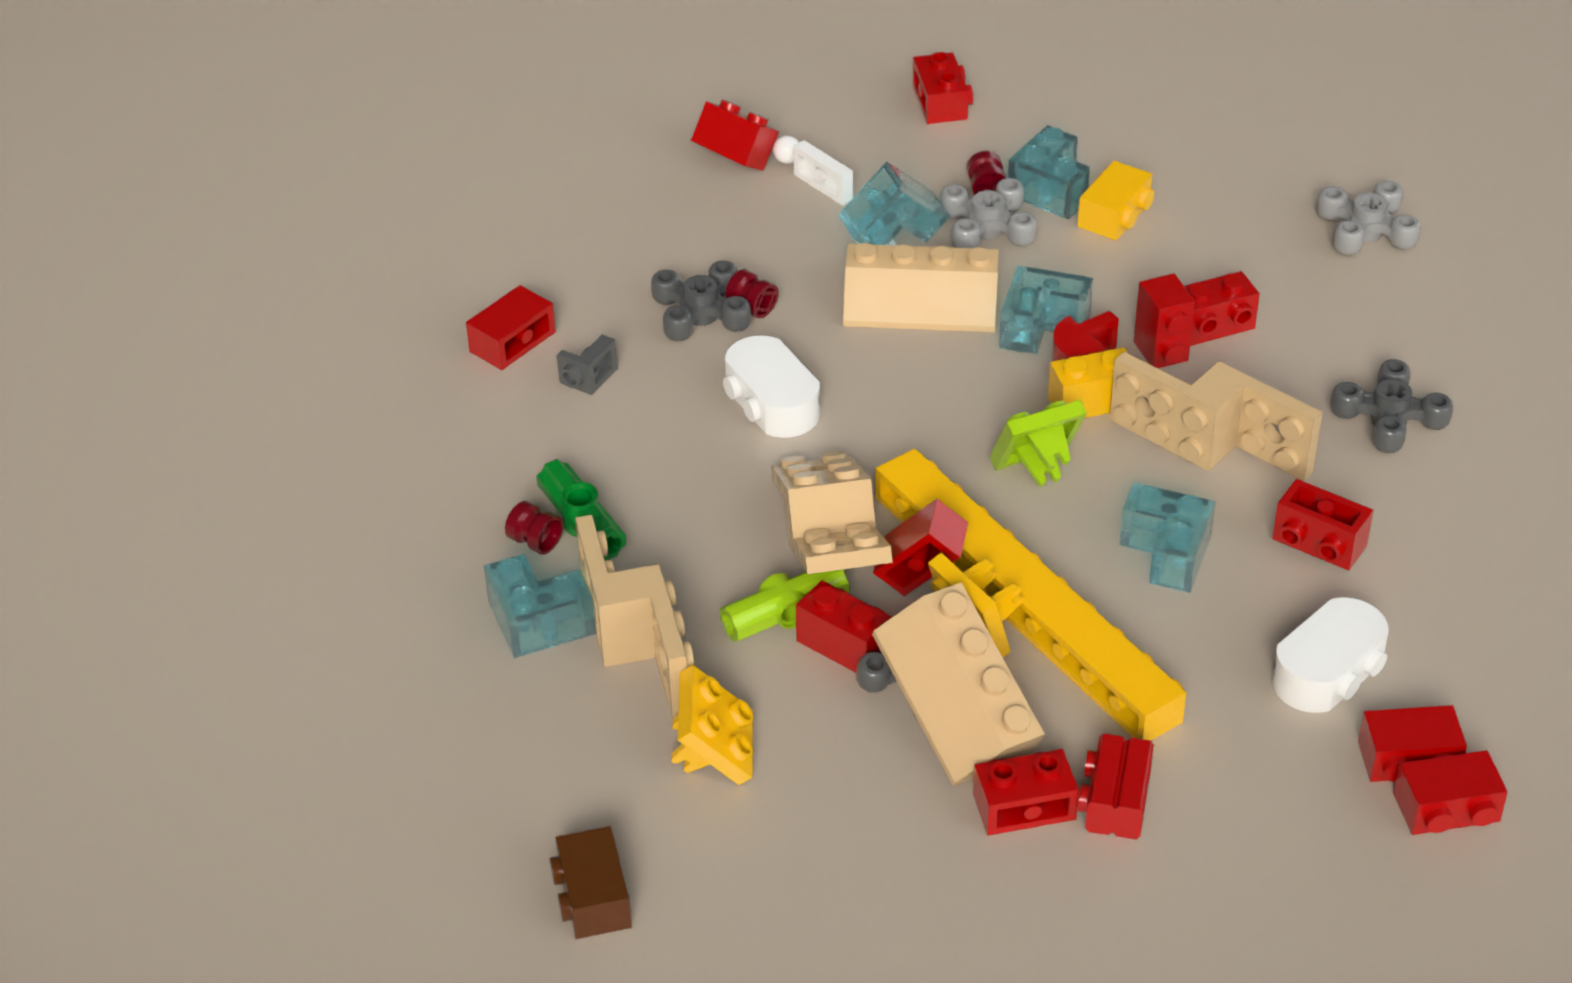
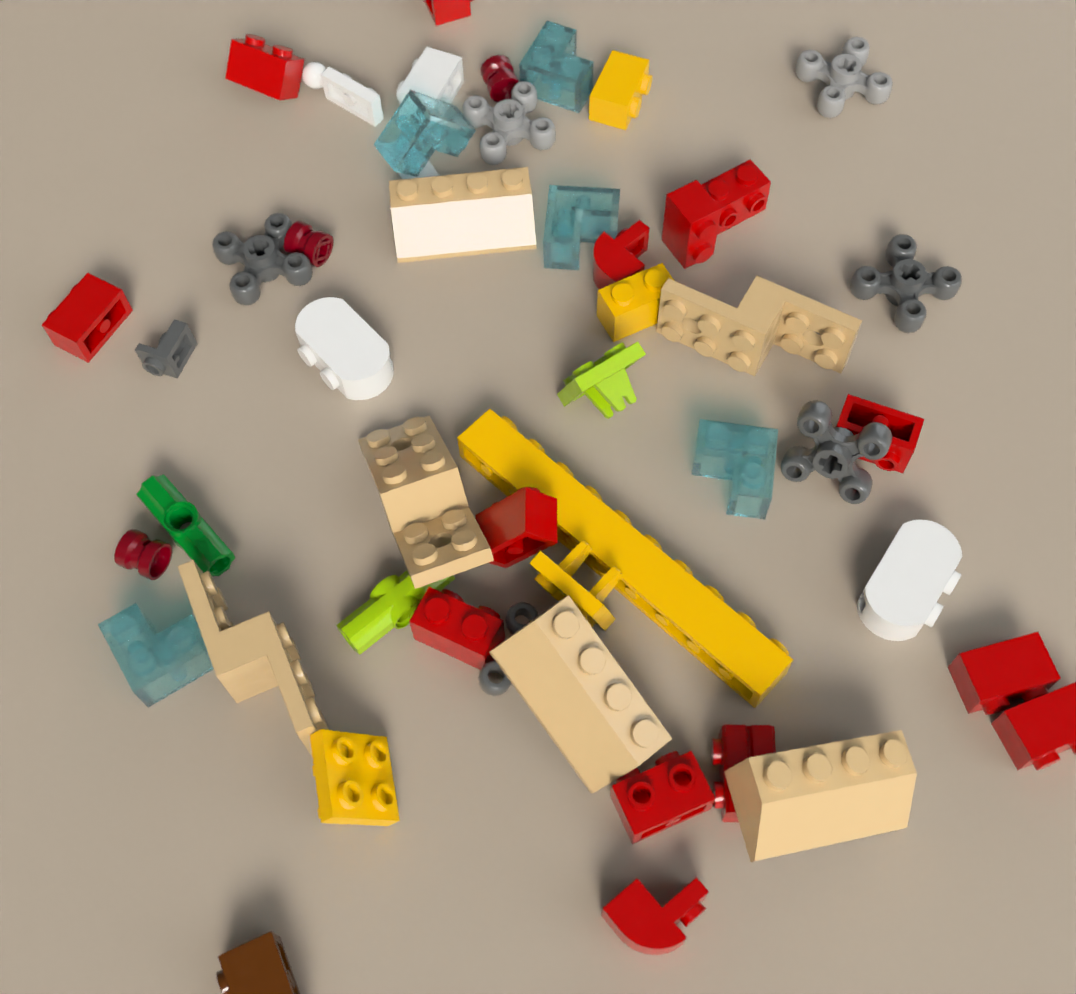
camera: 10 degrees left, 20 degrees up
none -> white brick [396,46,464,127]
none -> red brick [601,877,709,955]
none -> tan slope [724,730,917,862]
none -> dark grey gear [781,400,892,504]

